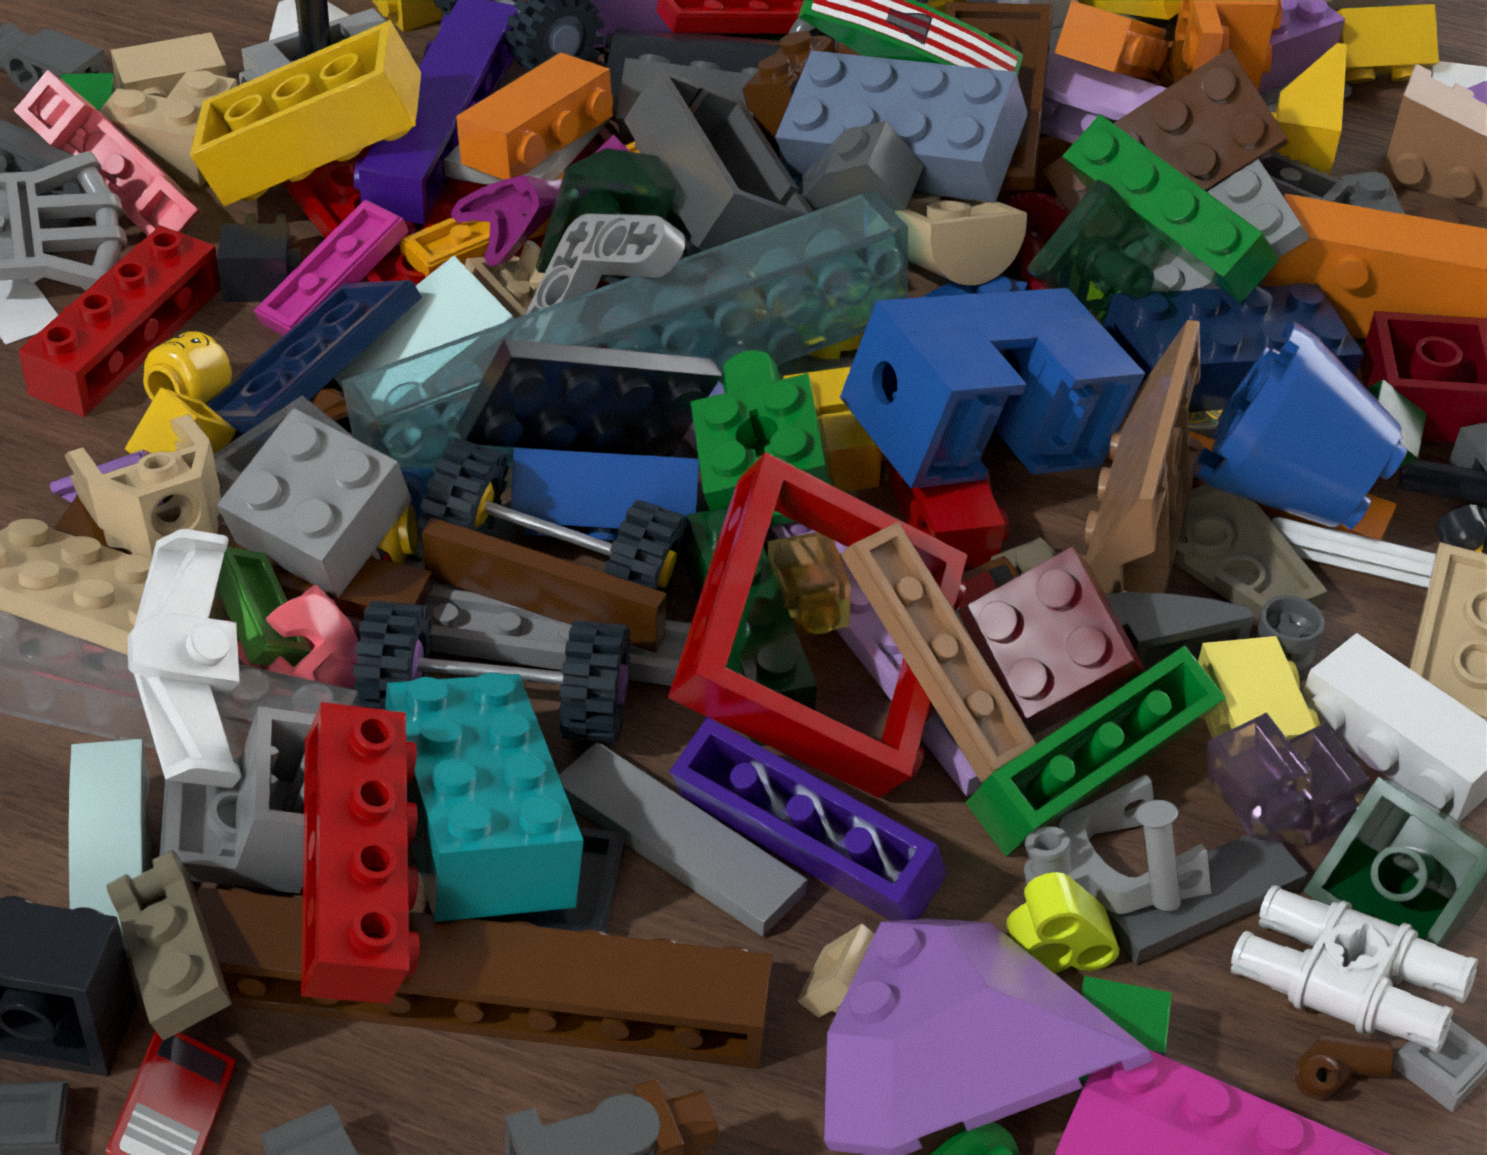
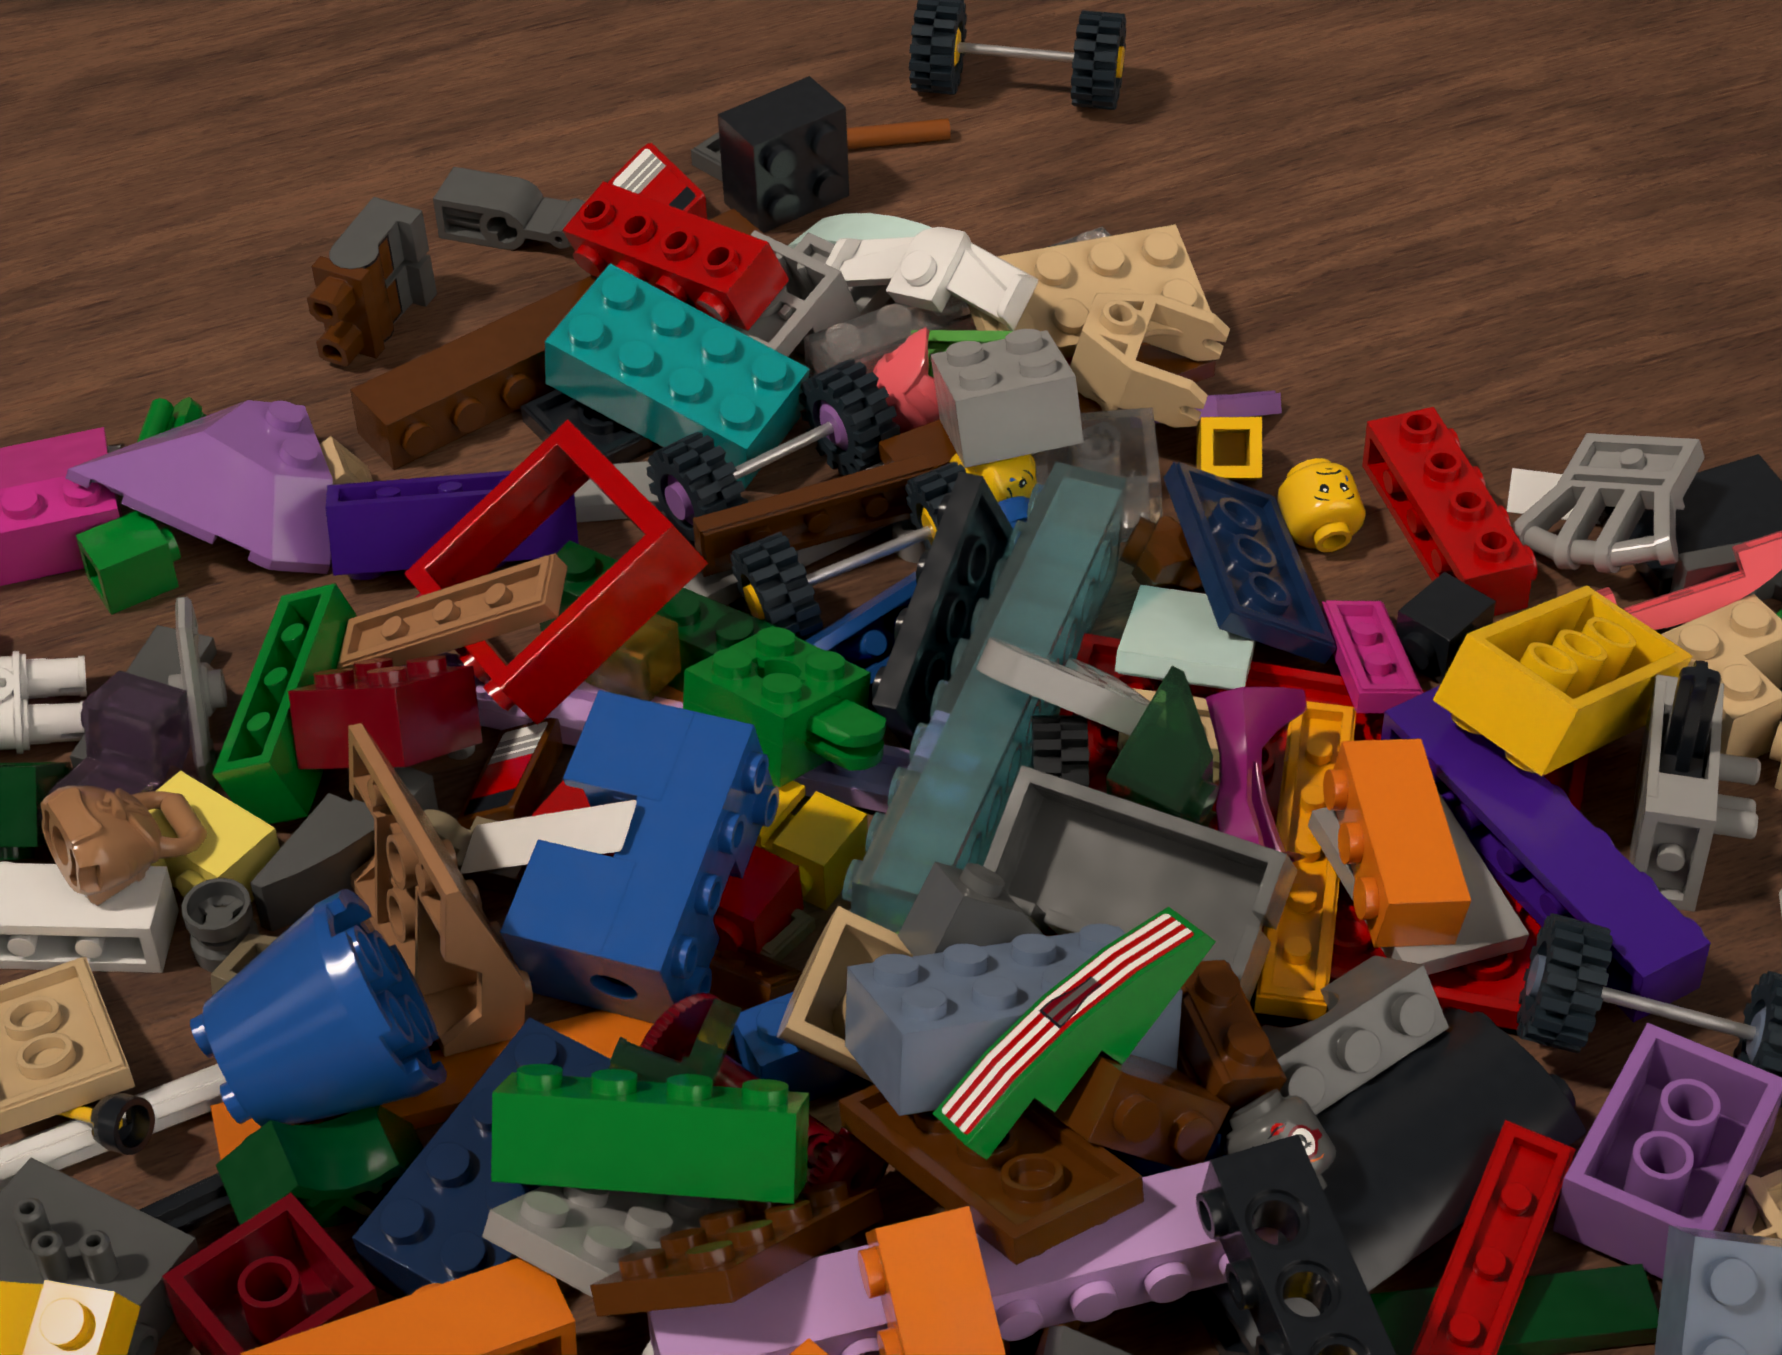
camera: 140 degrees right, 0 degrees up
dark tan plate [106,849,232,1041] -> none
neon yellow piece [1006,872,1119,974] -> none
light grey piece [1024,774,1212,914] -> none
none -> medium nougat piece [40,786,207,906]
none -> light grey piece [168,597,227,789]
none -> white sticker [460,800,637,874]

